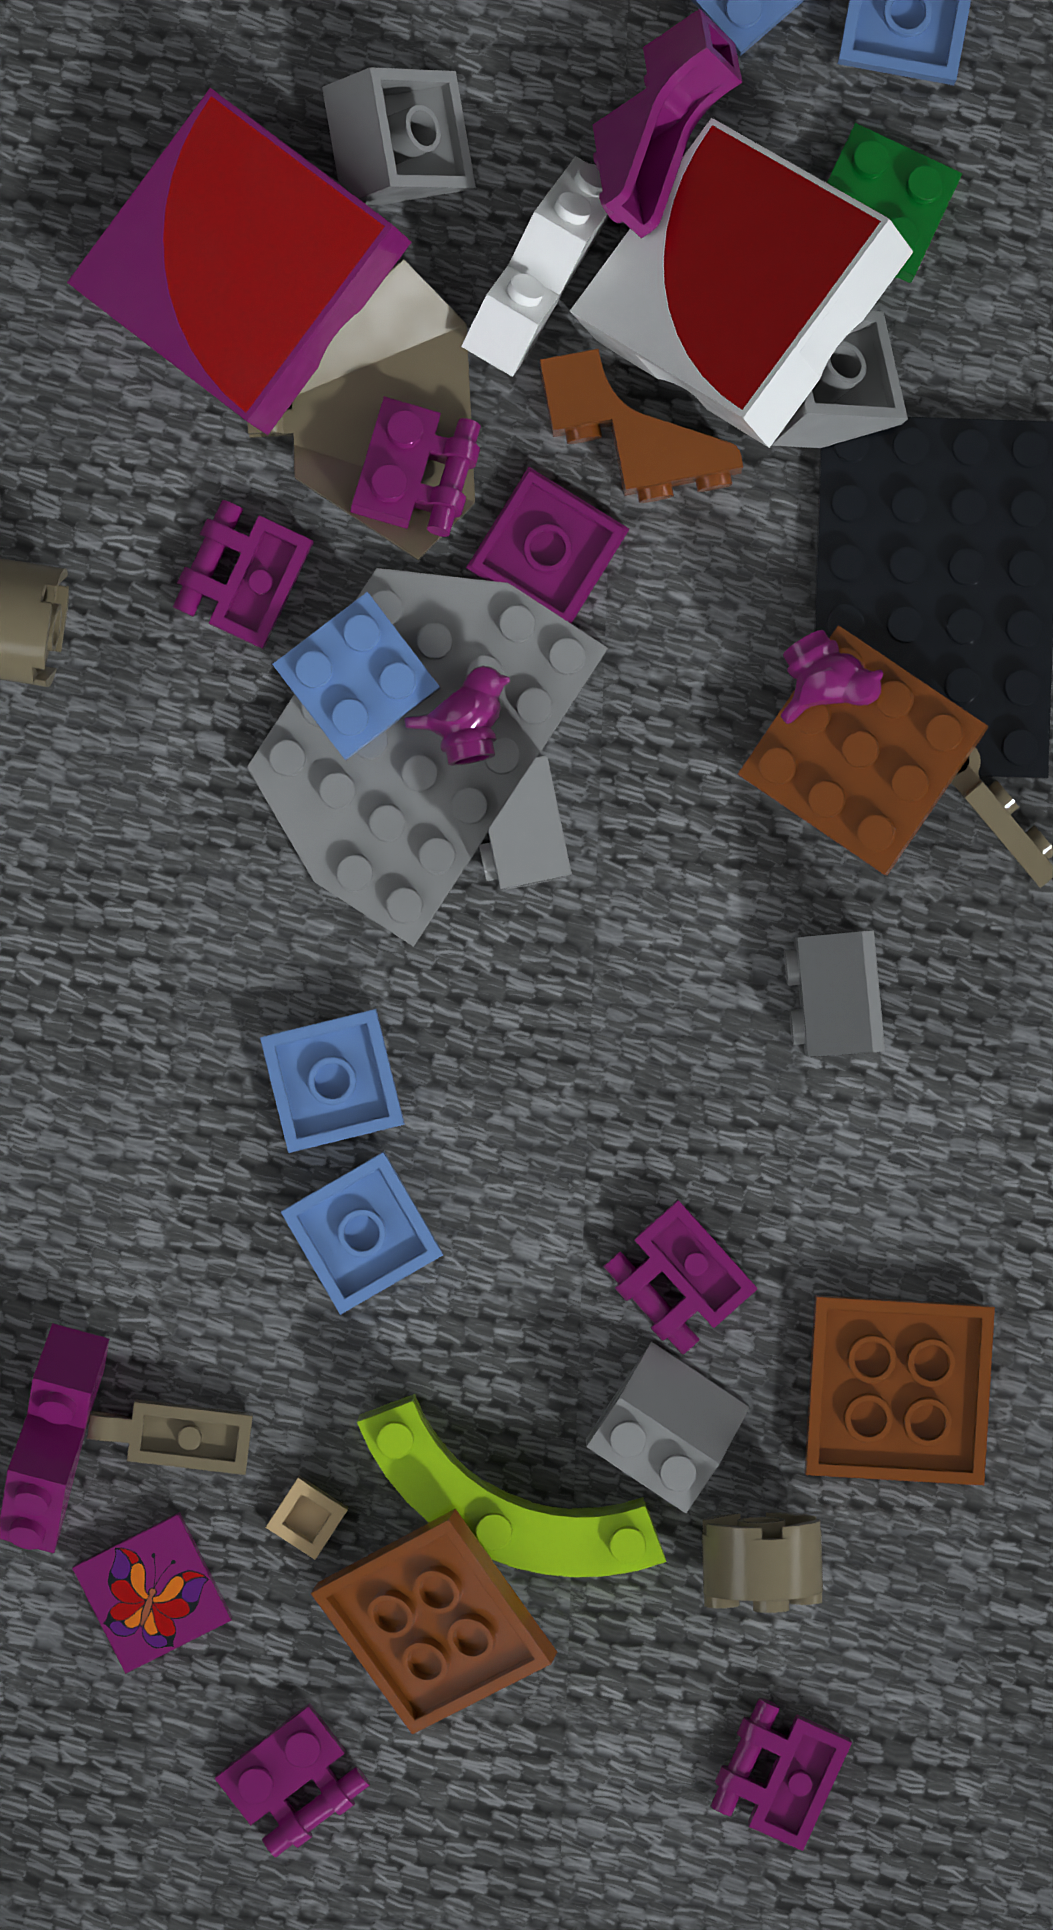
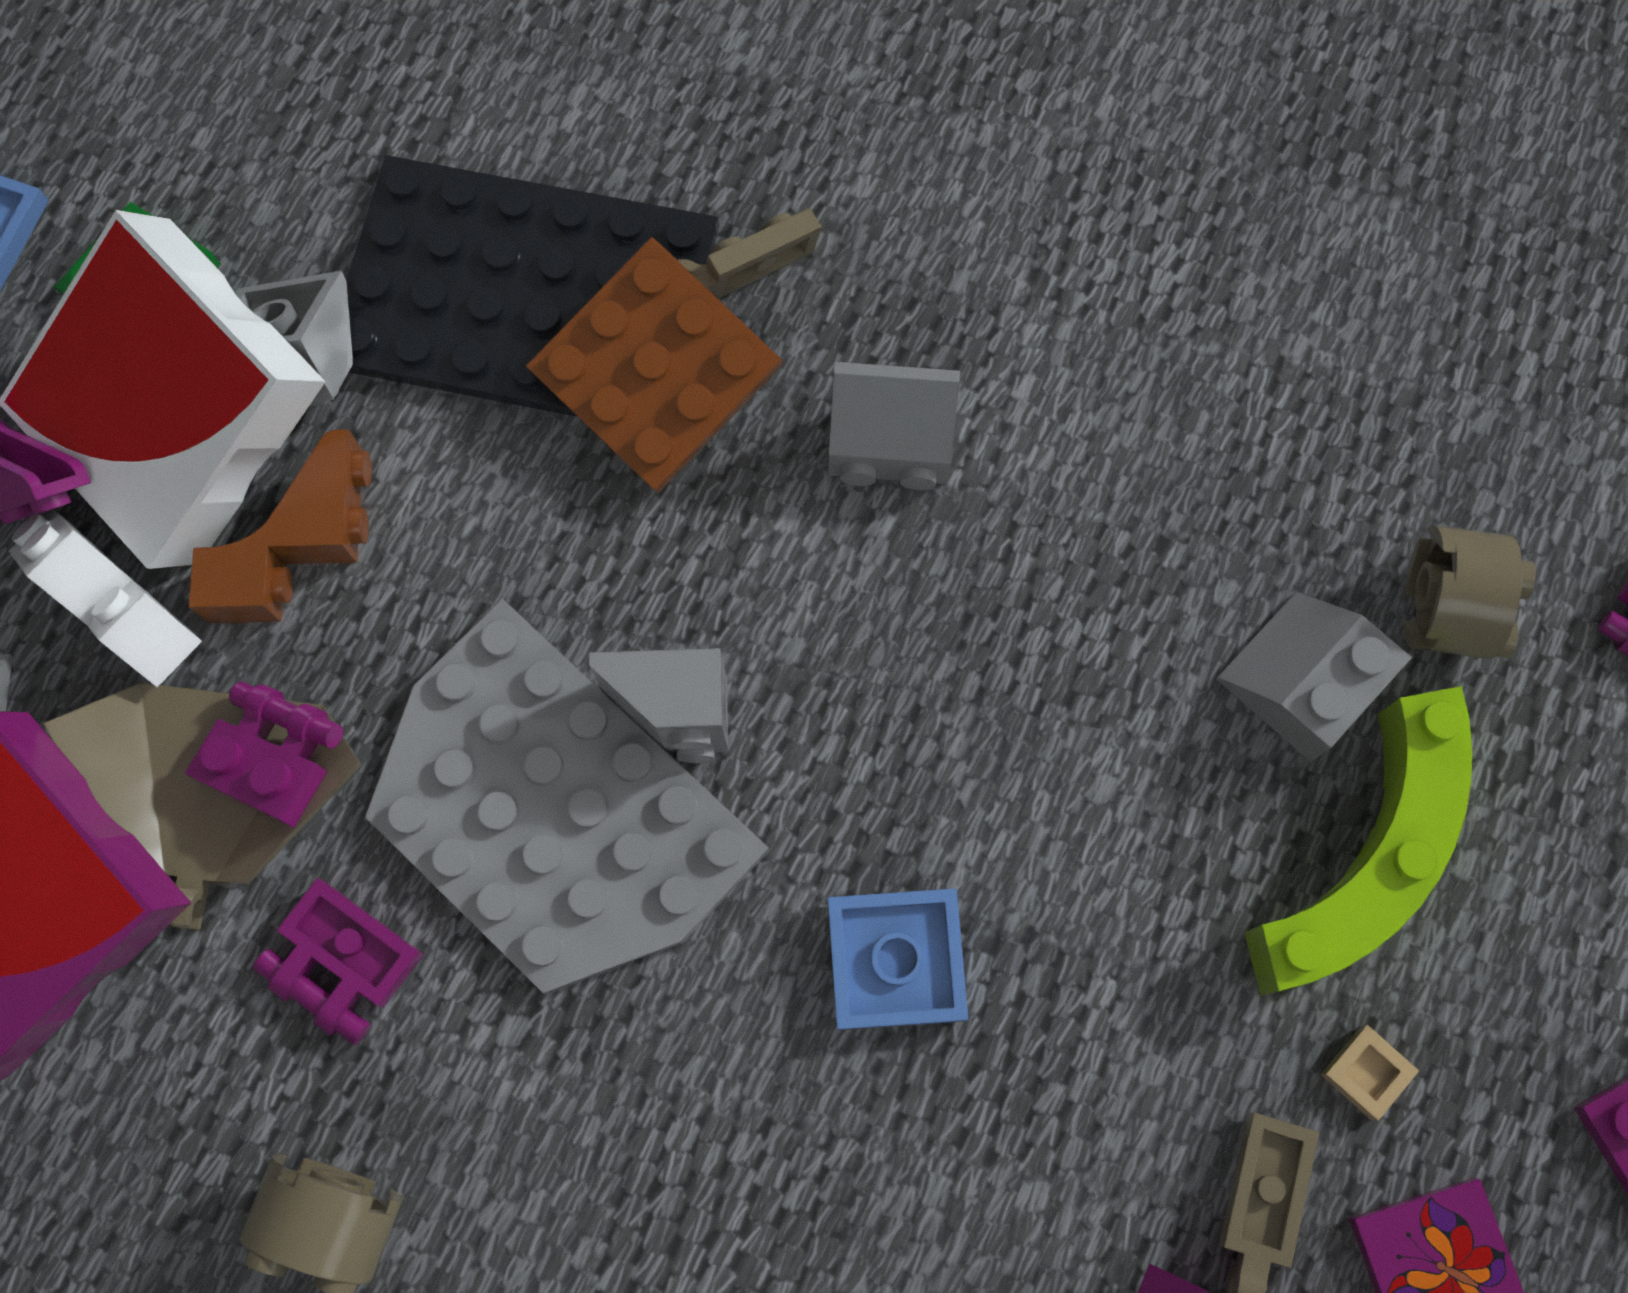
camera: 80 degrees left, 15 degrees down
medium blue plate [272,592,441,760] -> none
medium blue plate [281,1151,444,1315] -> none
dark orange plate [311,1509,558,1734] -> none
magenta animal [405,666,510,766] -> none
magenta tile [466,467,629,625] -> none
magenta plate [603,1199,758,1355] -> none
magenta animal [781,630,883,724] -> none
dark orange plate [804,1295,995,1486] -> none

